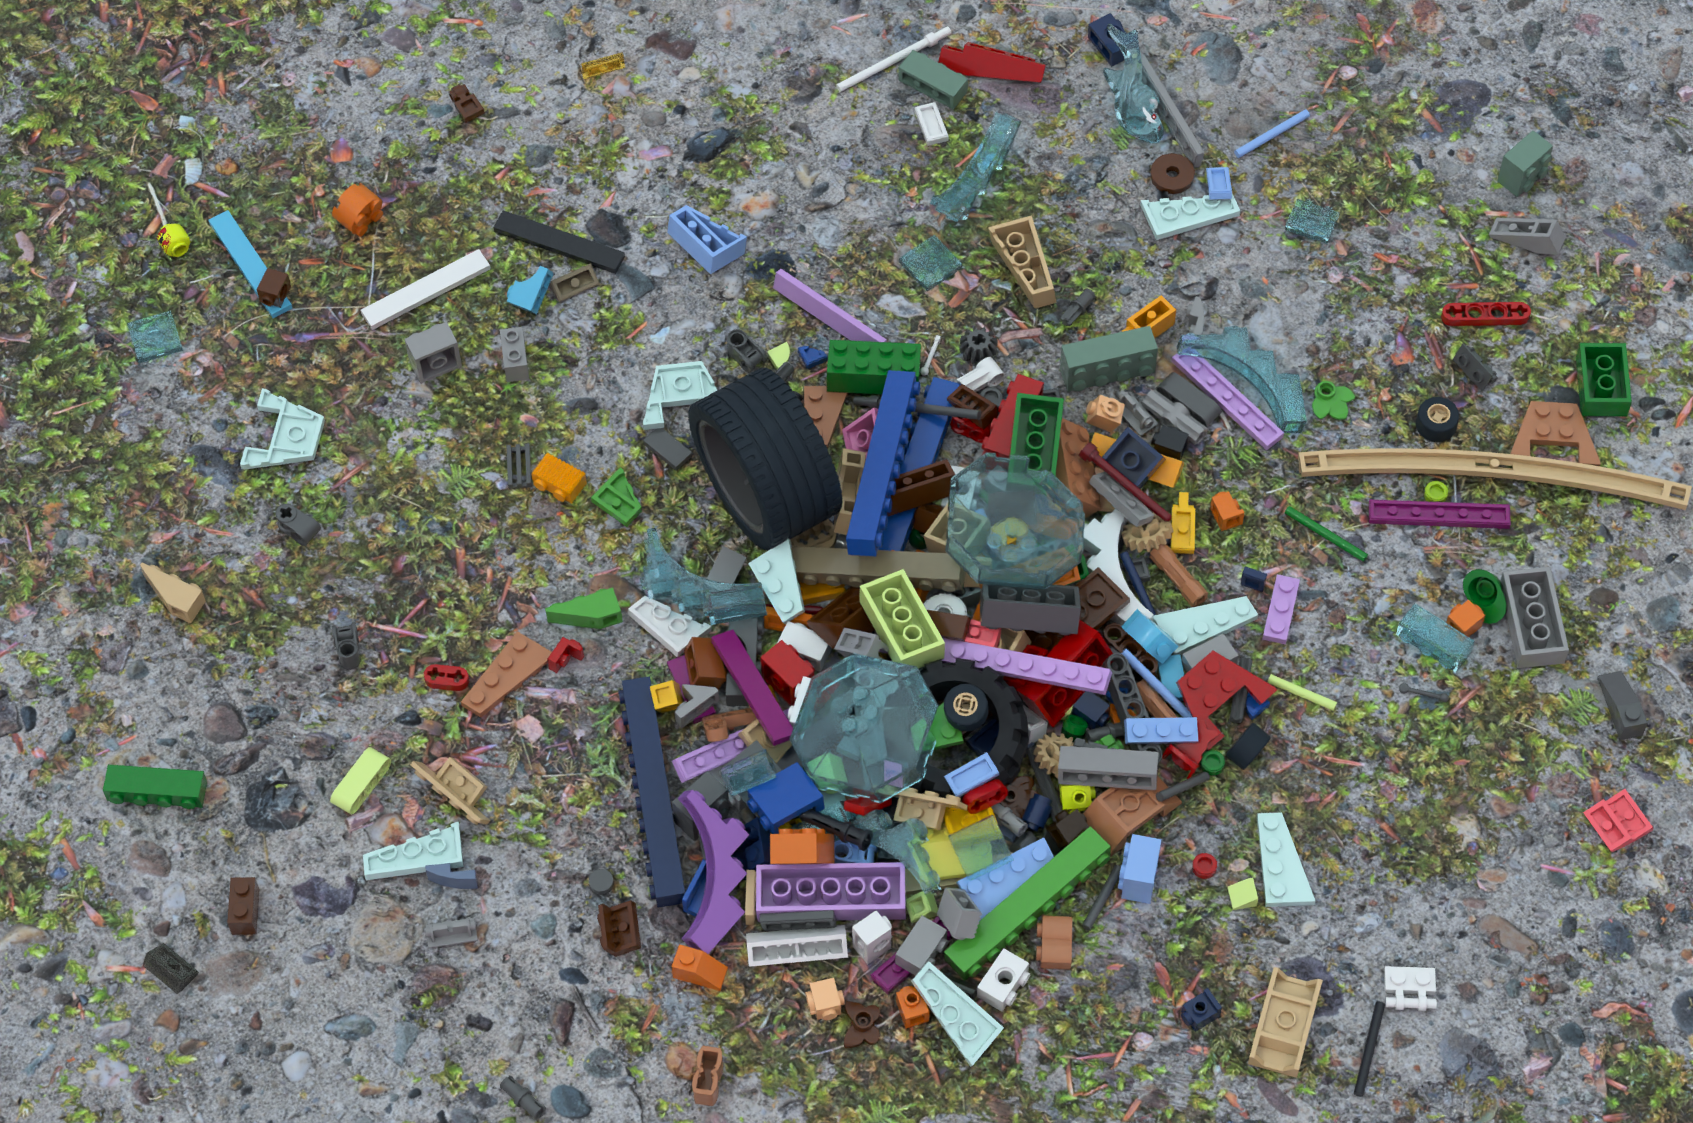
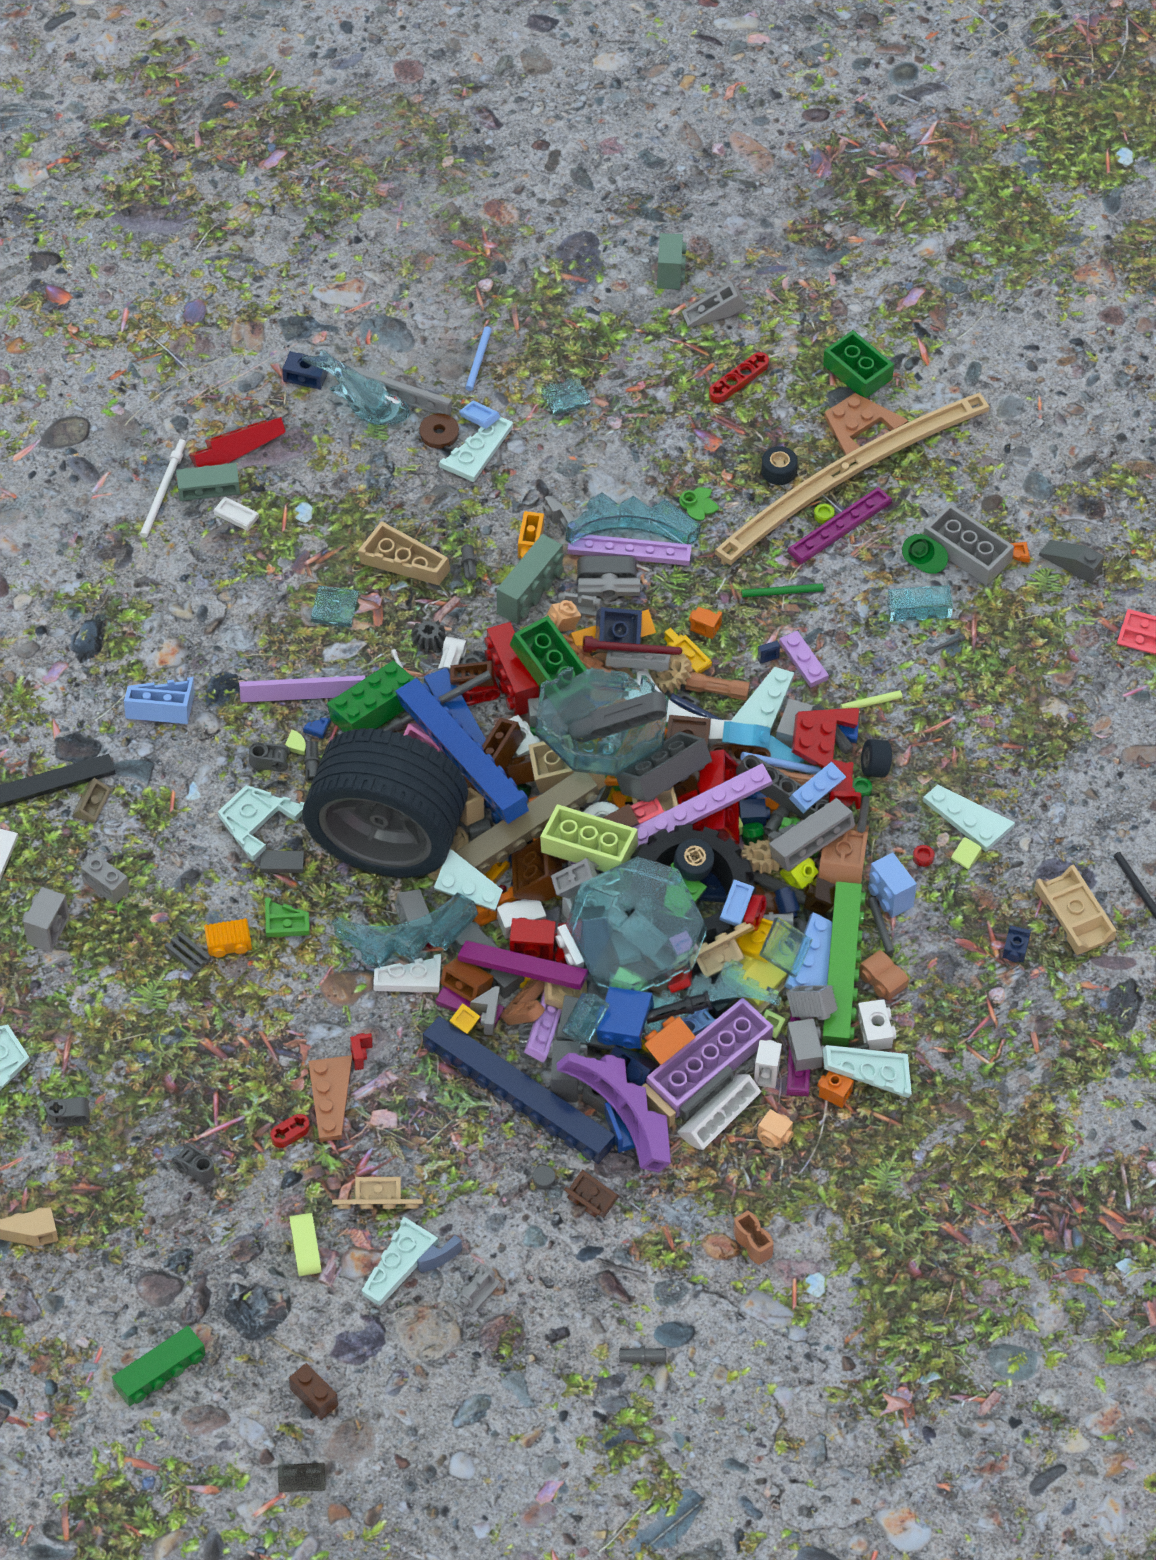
camera: 45 degrees left, 5 degrees down
medium azure arch [507,266,554,315] -> none
bright green slope [545,588,623,629] -> none
orange slope [671,944,728,991] -> none
reddish brown animal [844,1001,880,1048] -> none
clear light blue arch [930,112,1022,222] -> none
black brick [1151,425,1189,461] -> none
white plate [1384,966,1437,1011] -> none
orange brick [1445,600,1485,643] -> none
dark grey hinge [1453,343,1498,391] -> none
none -> dark grey piece [569,692,667,742]
none -> orange tile [1010,542,1030,562]

